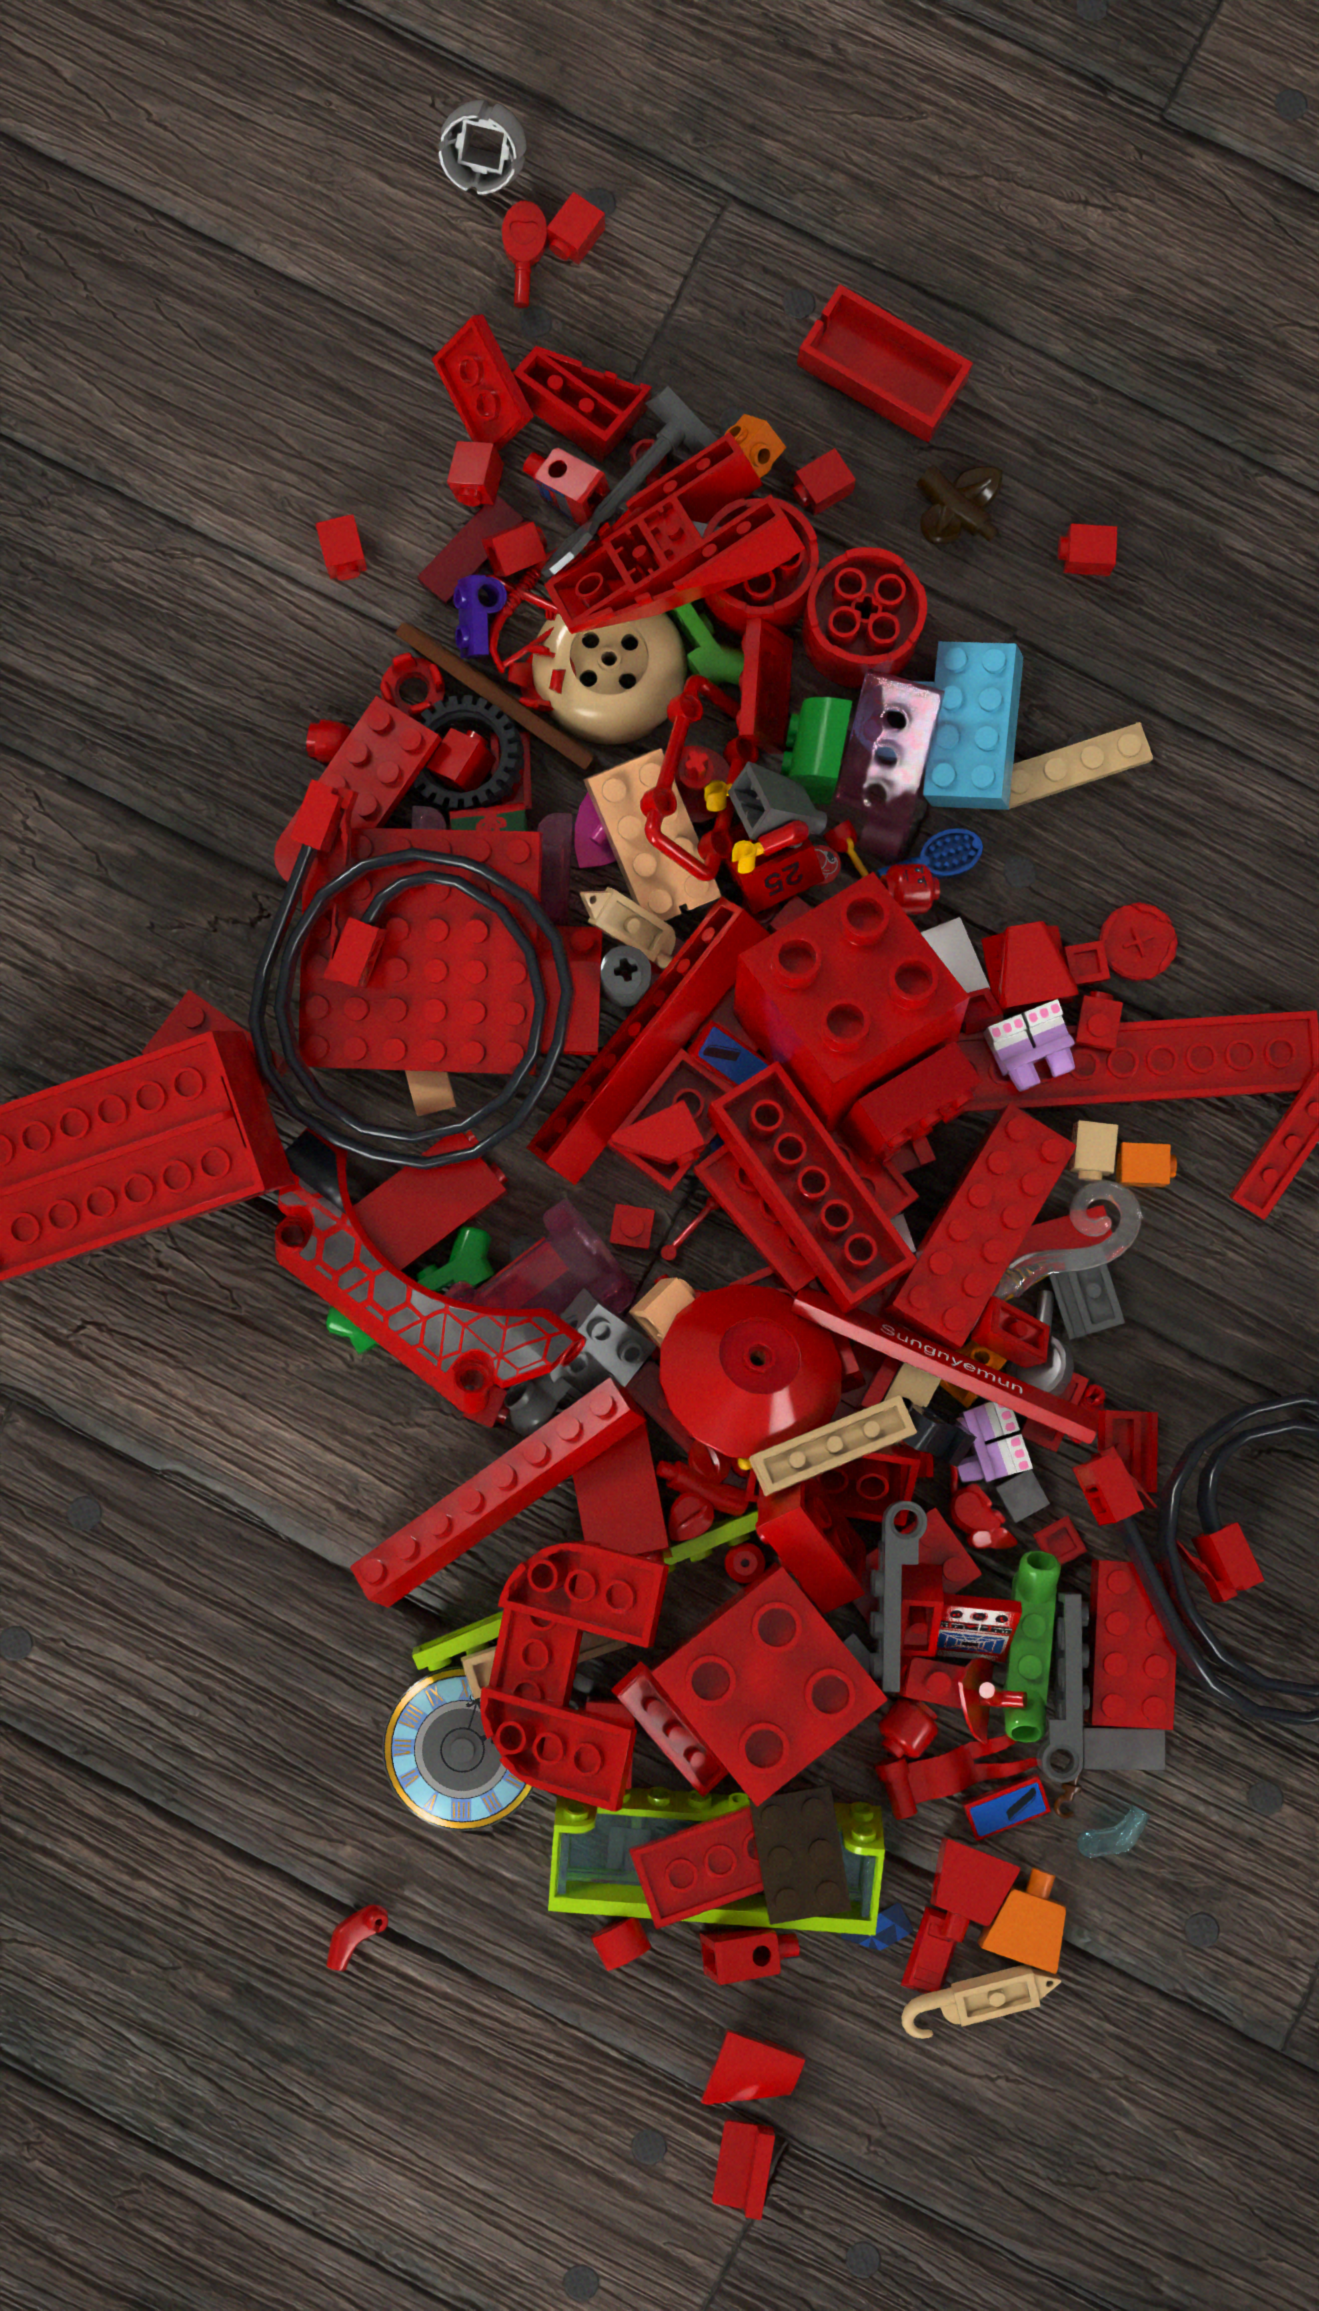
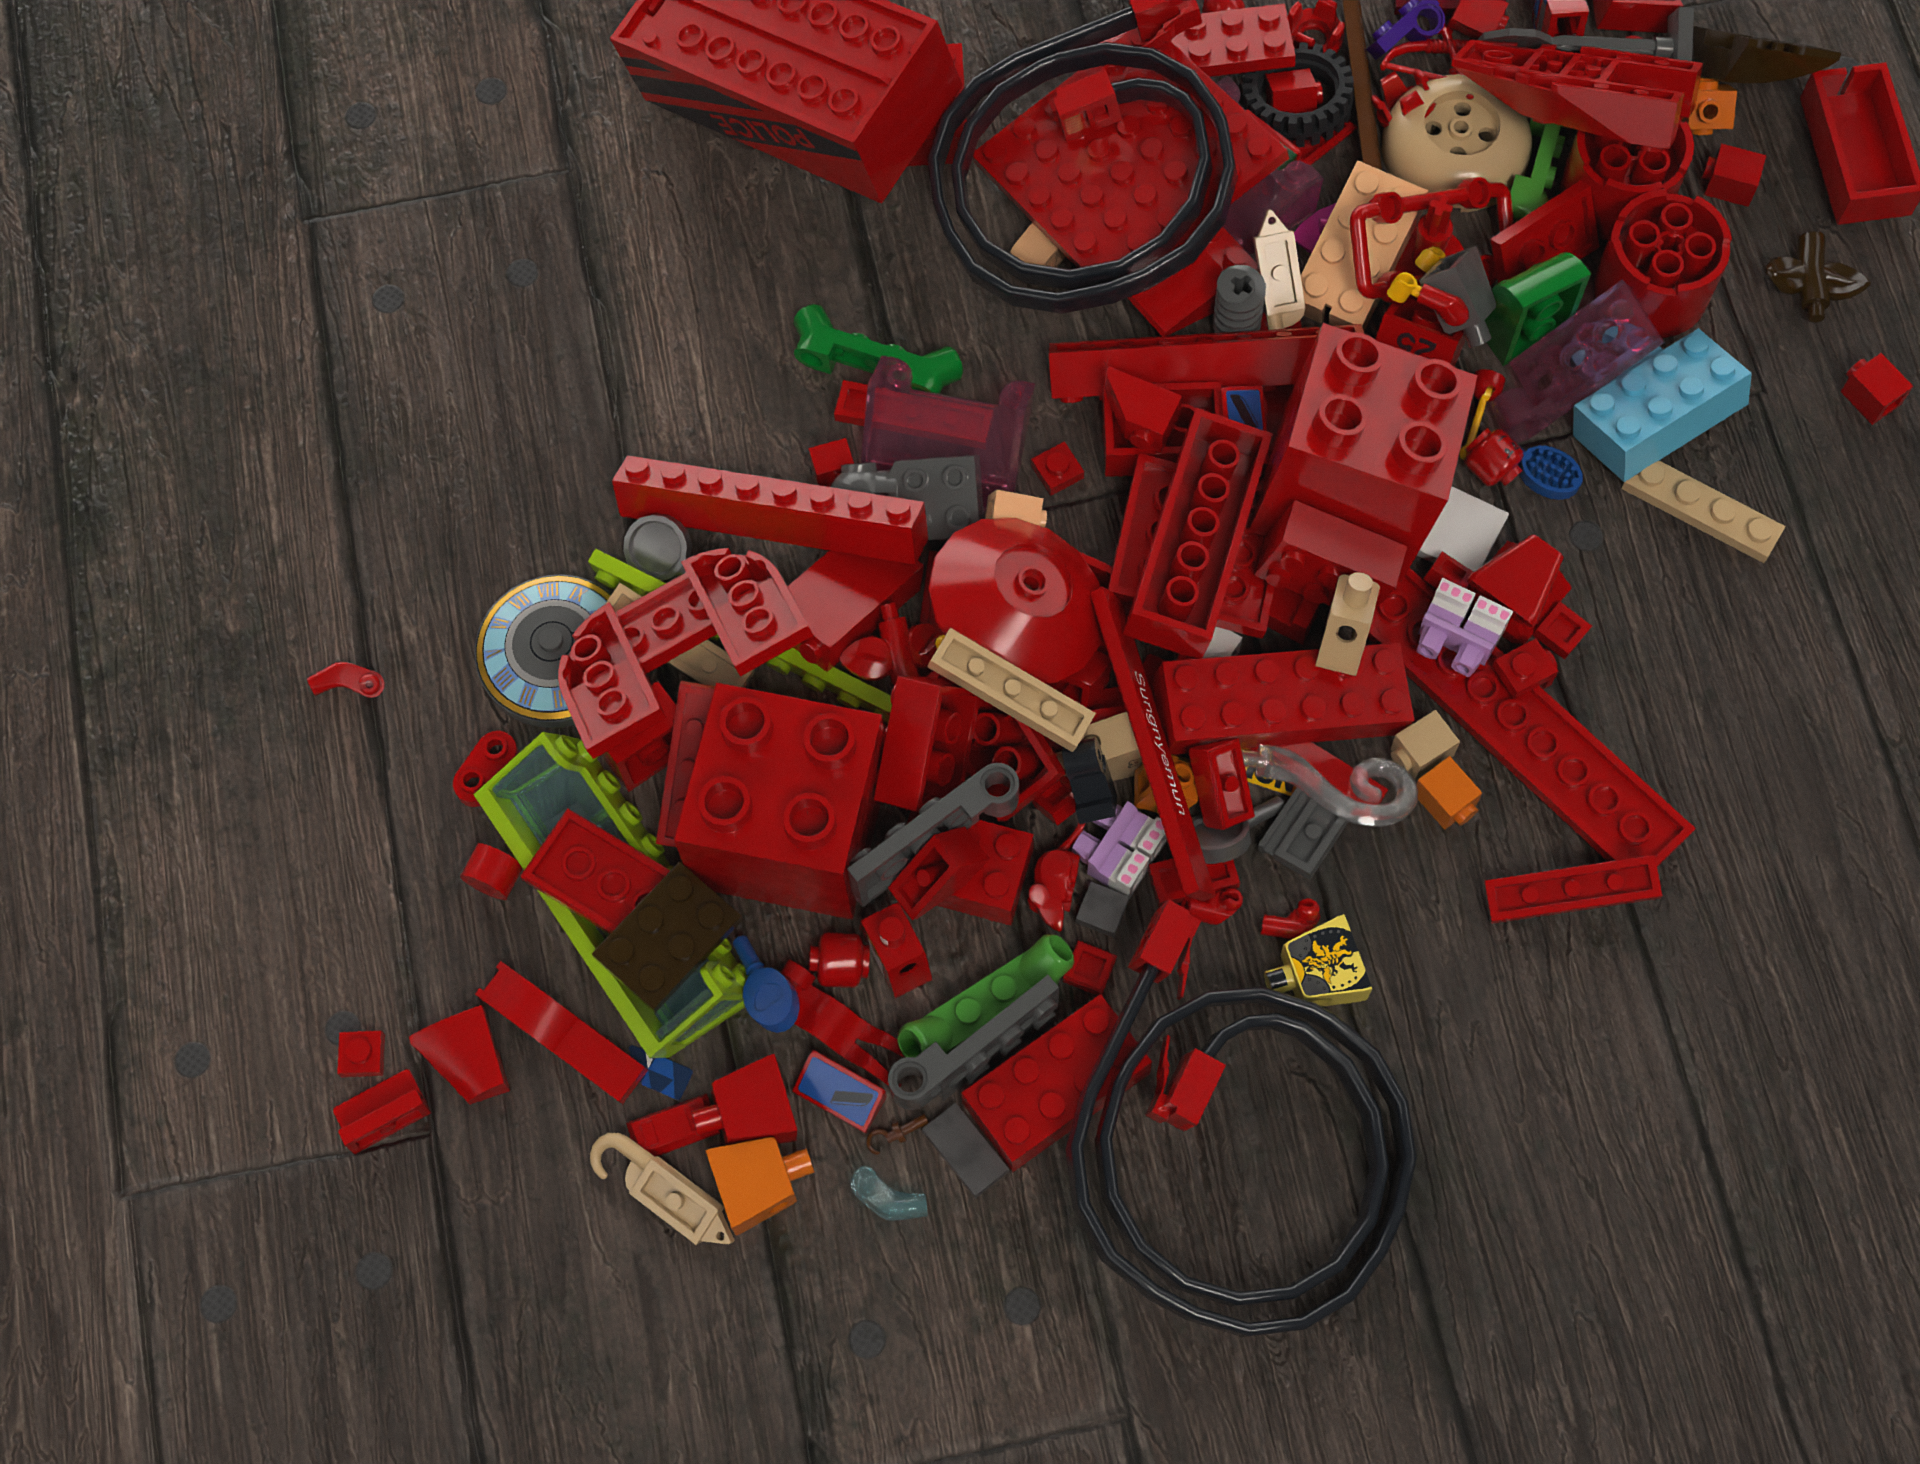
camera: 60 degrees right, 15 degrees down
panel [275,1128,587,1414] -> none
red brick [352,1131,509,1273] -> none
red hinge [661,1195,721,1261] -> none
red torso [699,1926,800,1985] -> none
tile [935,1593,1022,1663] -> none
red shield [958,1657,1027,1744] -> none
red tile [1098,902,1178,982] -> none
red plate [1098,1410,1158,1493] -> none
none -> red plate [337,1030,385,1078]
none -> red plate [453,731,519,807]
none -> red piece [475,961,648,1104]
none -> flat silver piece [623,513,692,581]
none -> blue piece [733,936,800,1033]
none -> red arm [1261,898,1321,940]
none -> torso [1264,914,1372,1007]
none -> tan torso [1315,572,1380,676]
none -> dark brown wedge [1693,26,1842,84]

